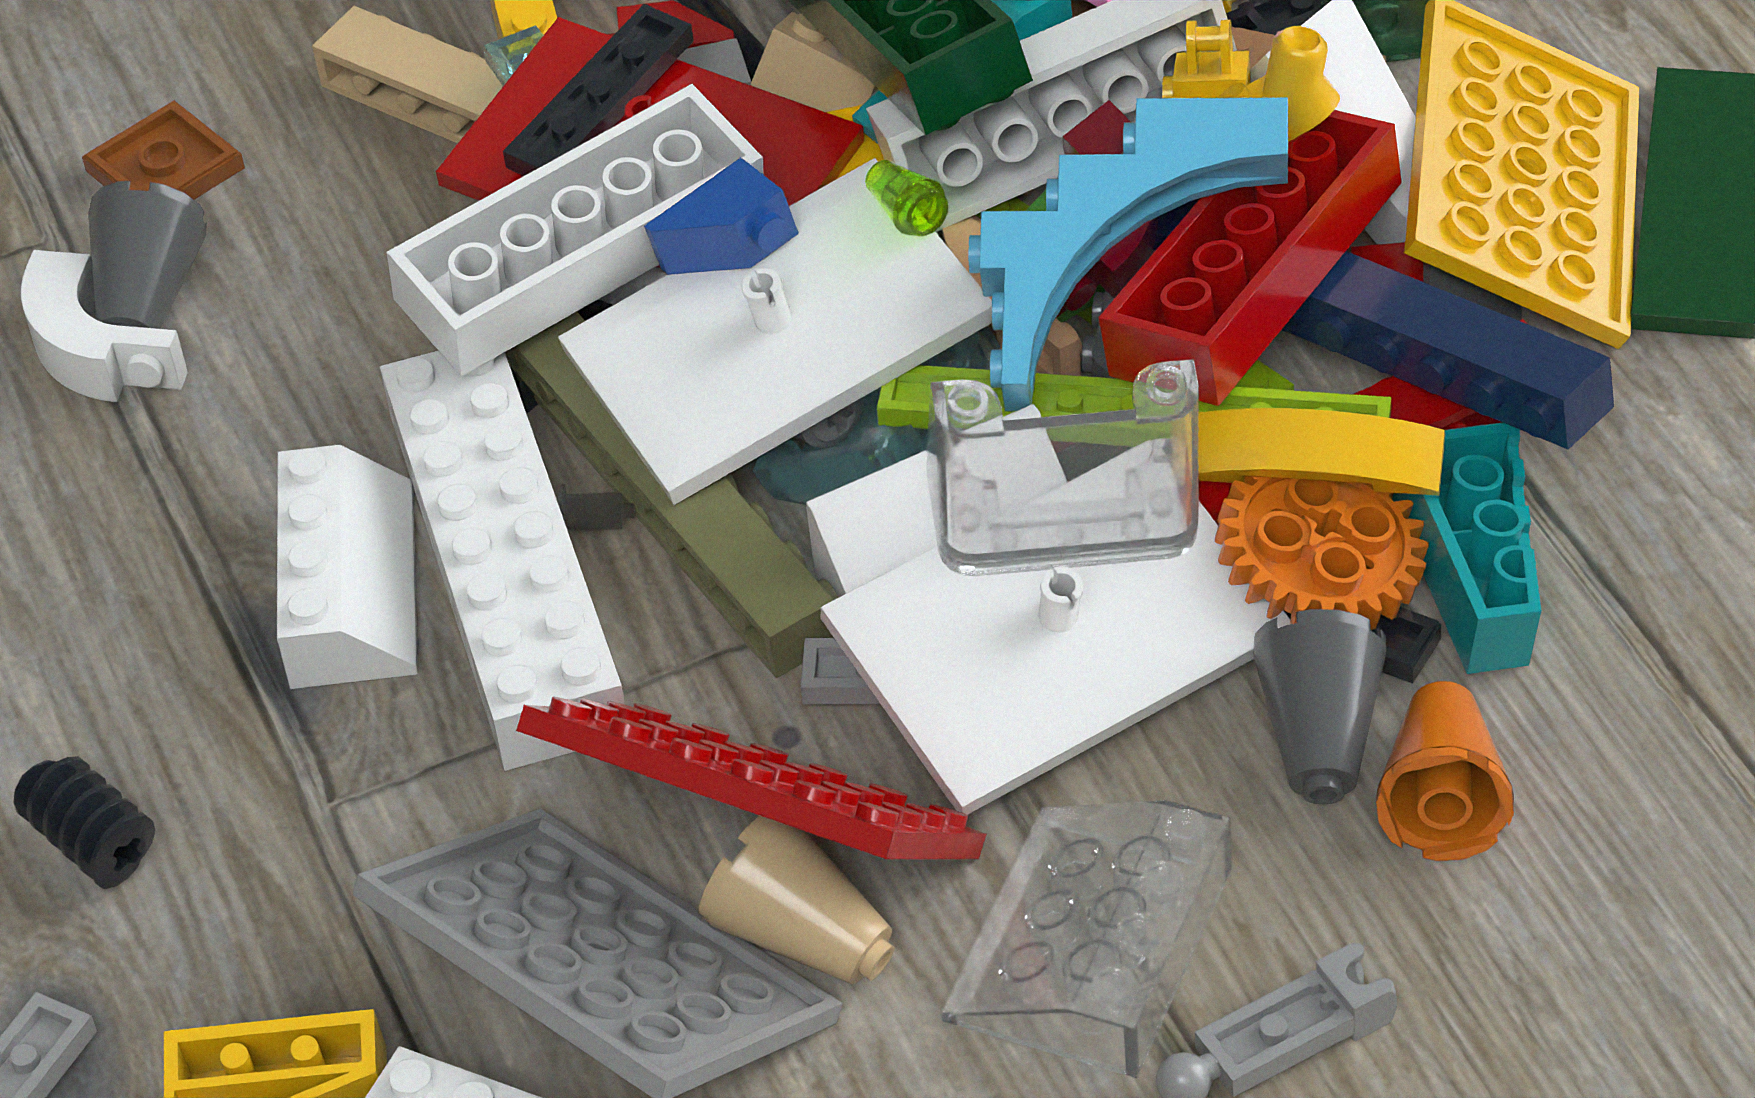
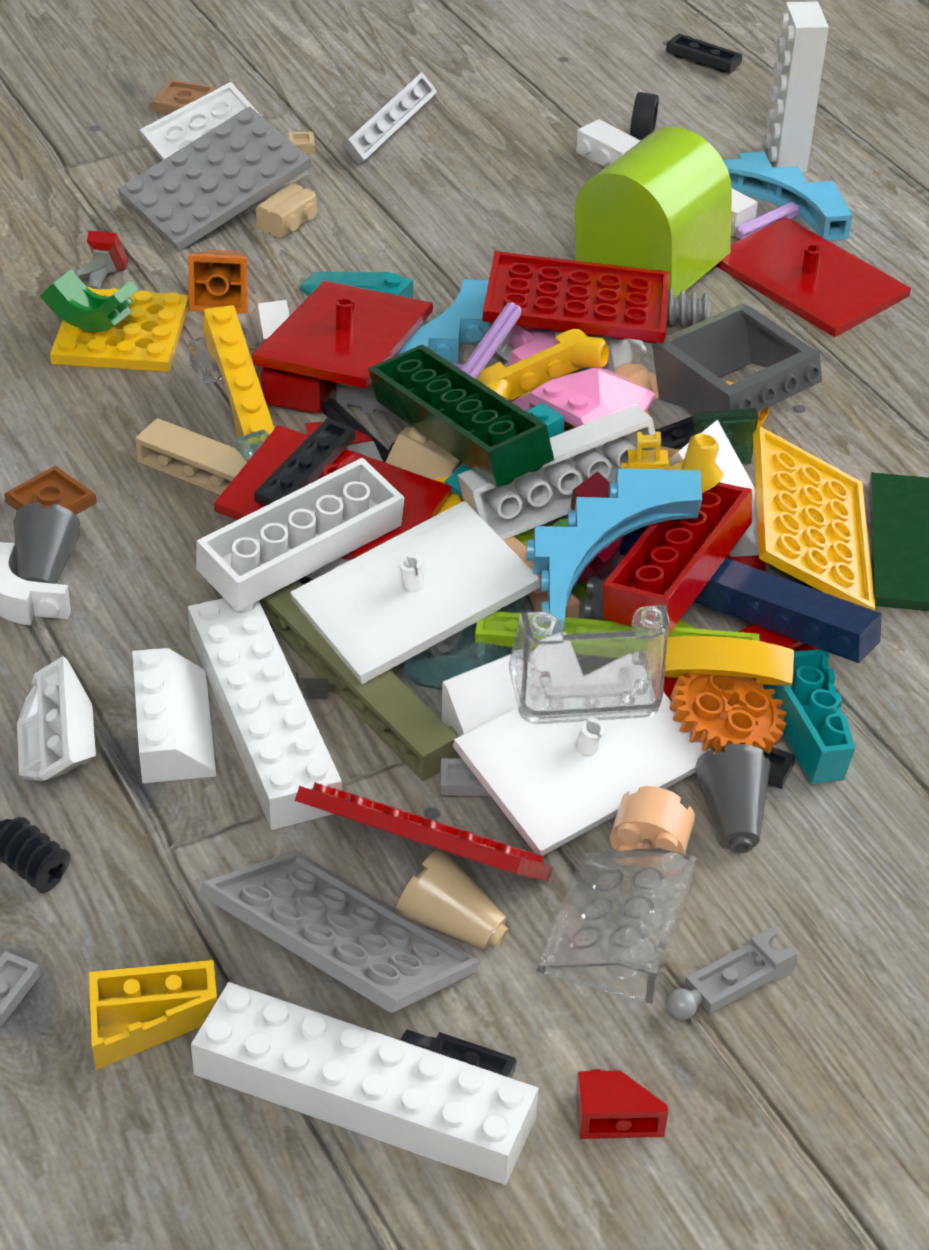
camera: 10 degrees left, 5 degrees down
blue slope [644,157,799,275] -> none
clear neon green cone [865,160,948,236] -> none
orange cone [1376,681,1514,861] -> none
none -> white wedge [17,656,96,781]
none -> light nougat brick [610,786,695,875]

